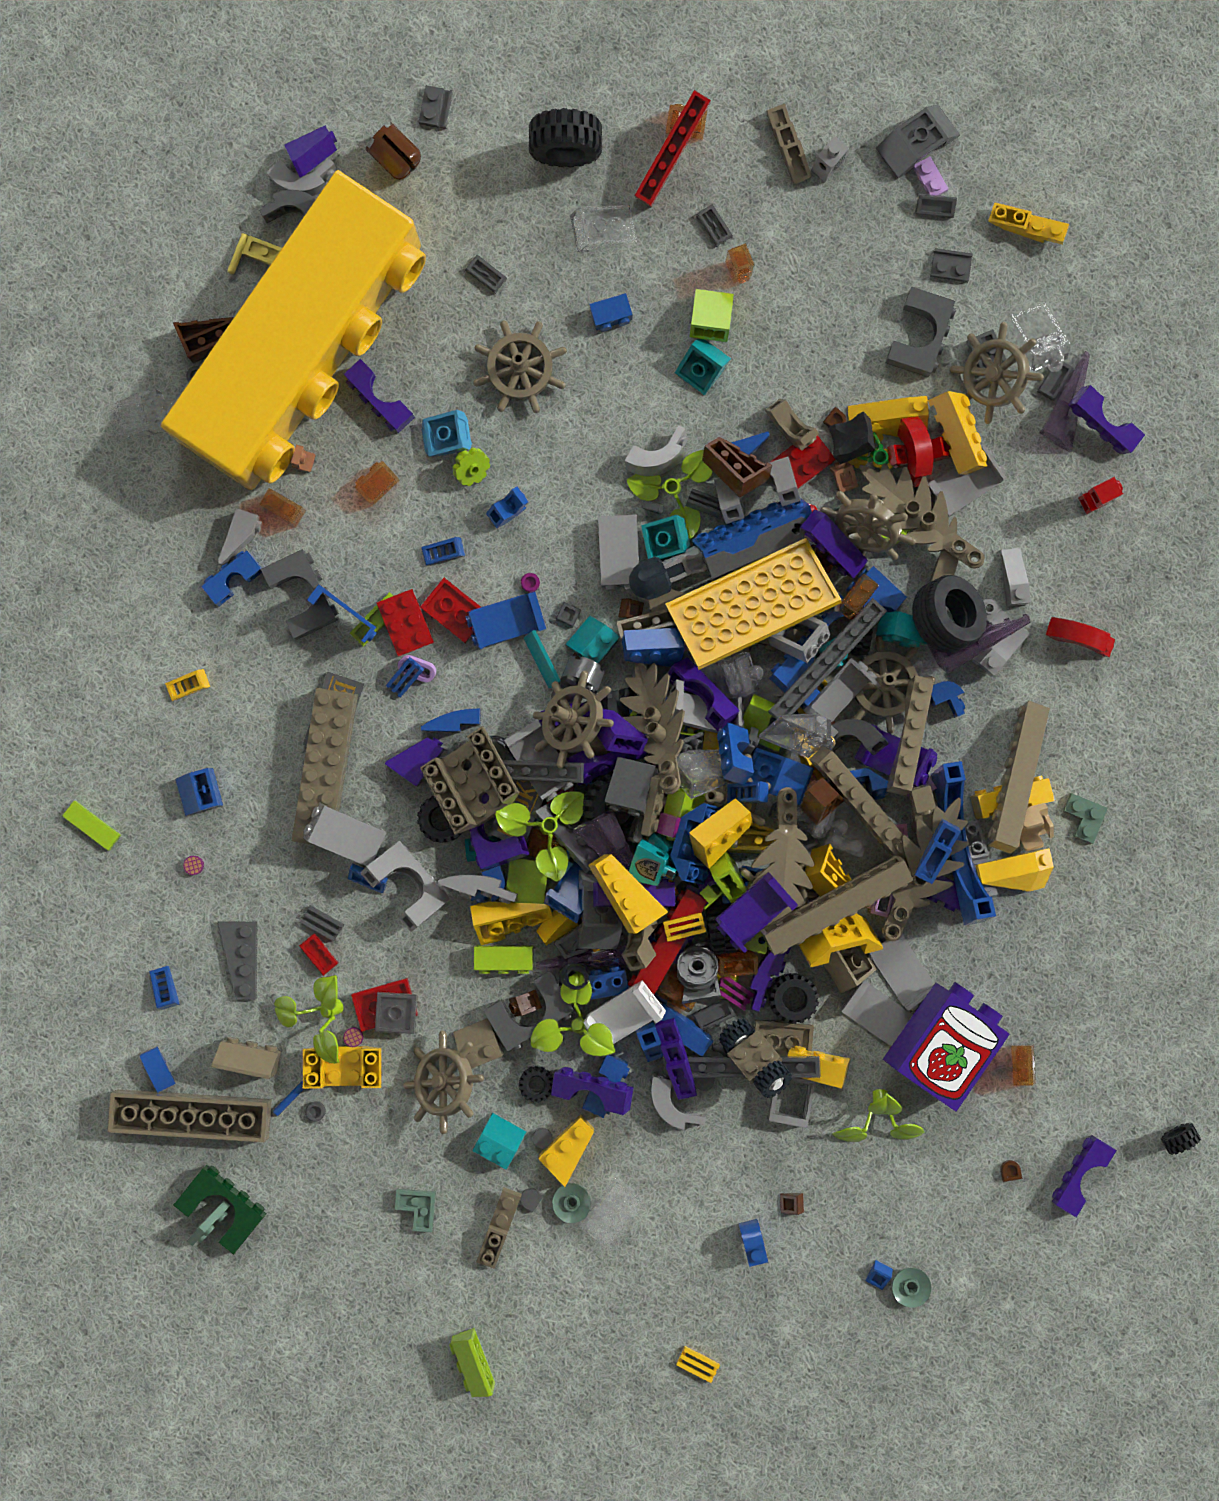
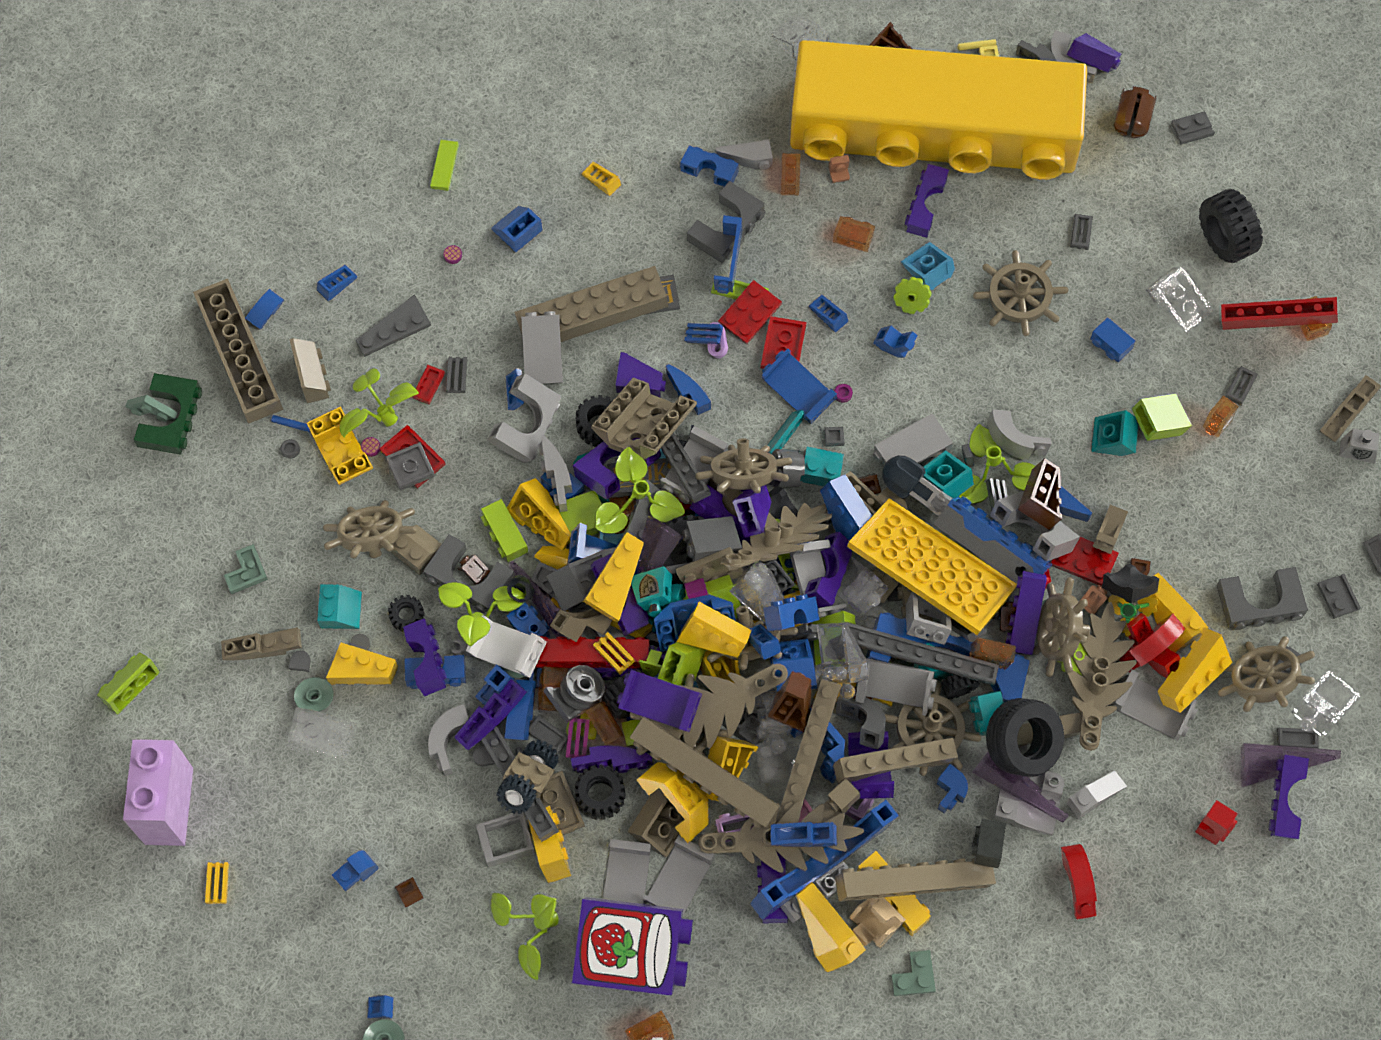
camera: 60 degrees right, 20 degrees down
none -> lavender brick [123,739,193,846]
none -> pearl dark grey brick [972,819,1006,869]

